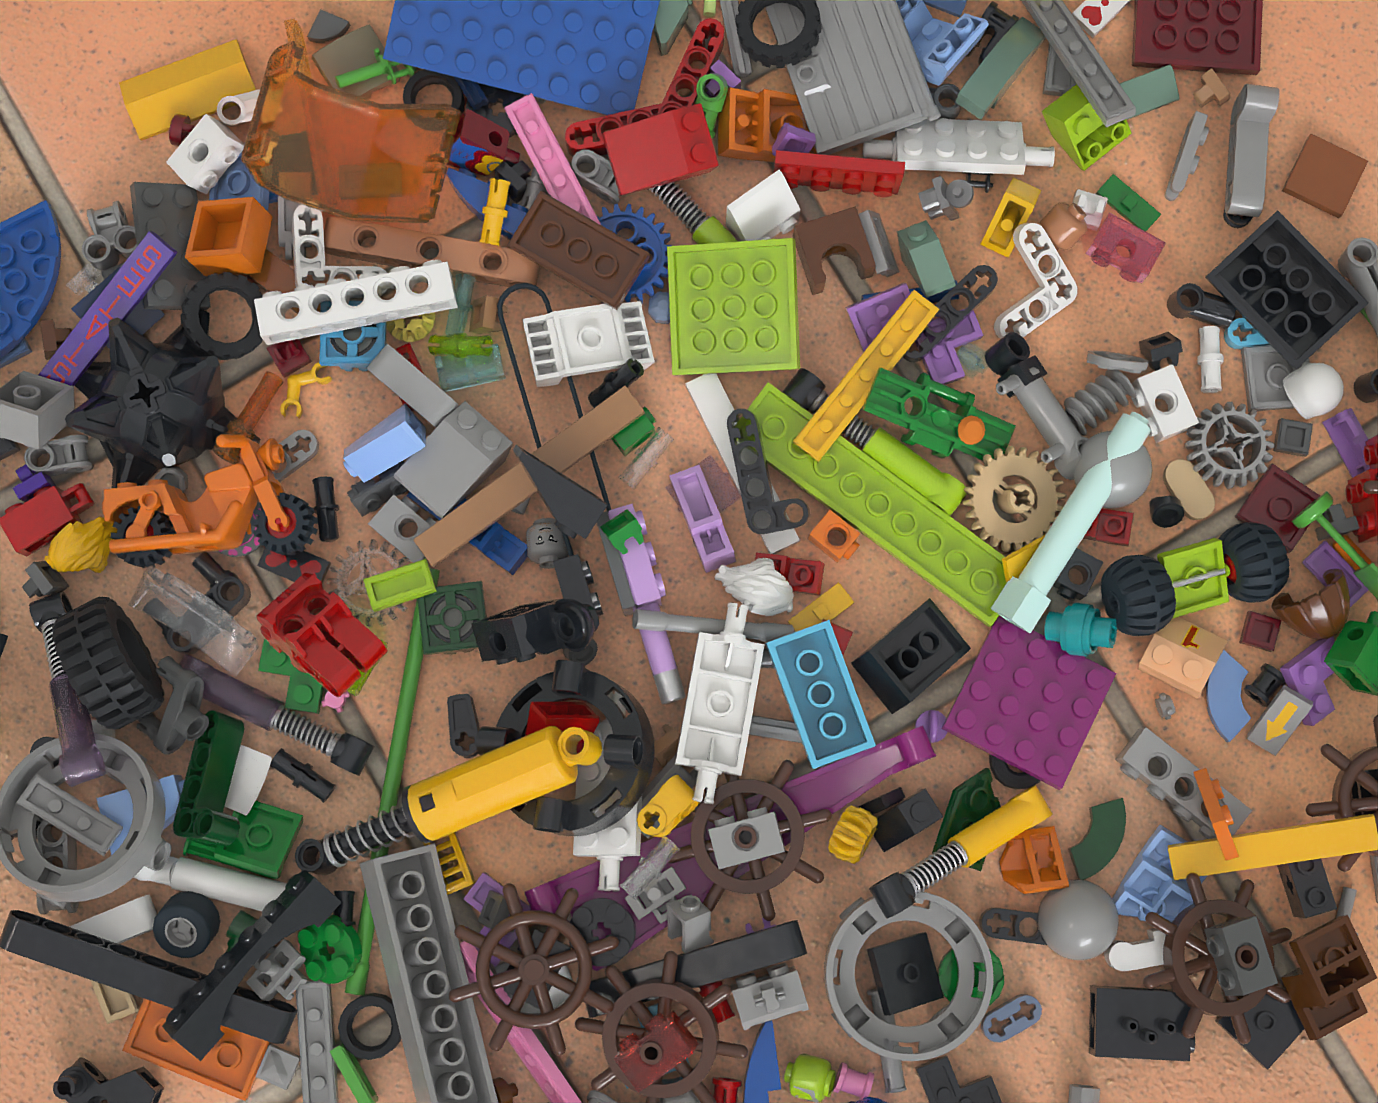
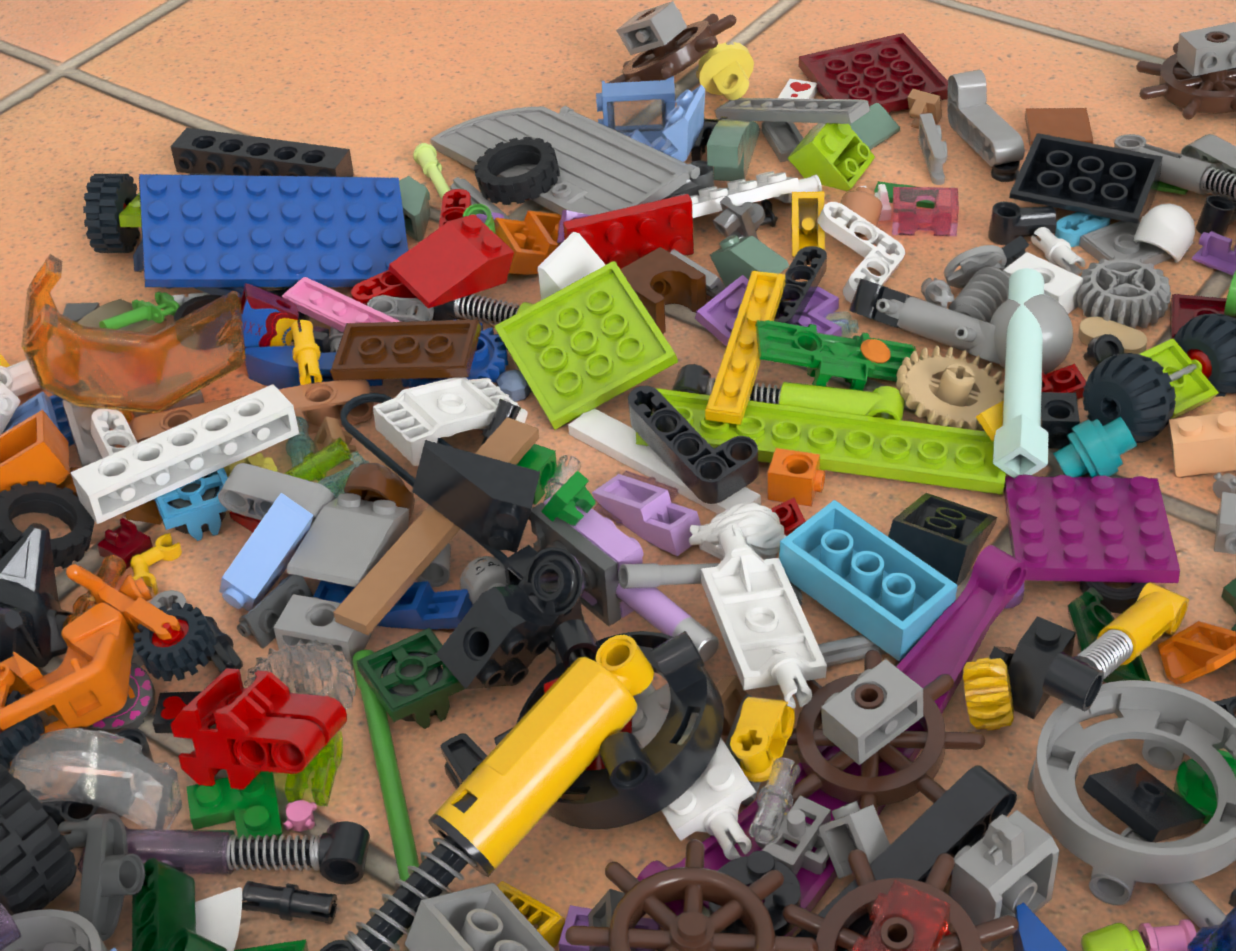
camera: 20 degrees left, 40 degrees down
lime tile [363,559,437,612] -> none
dark grey tile [1273,418,1313,457] -> none
none -> reddish brown piece [344,463,415,521]
none -> light grey axle [921,278,954,308]

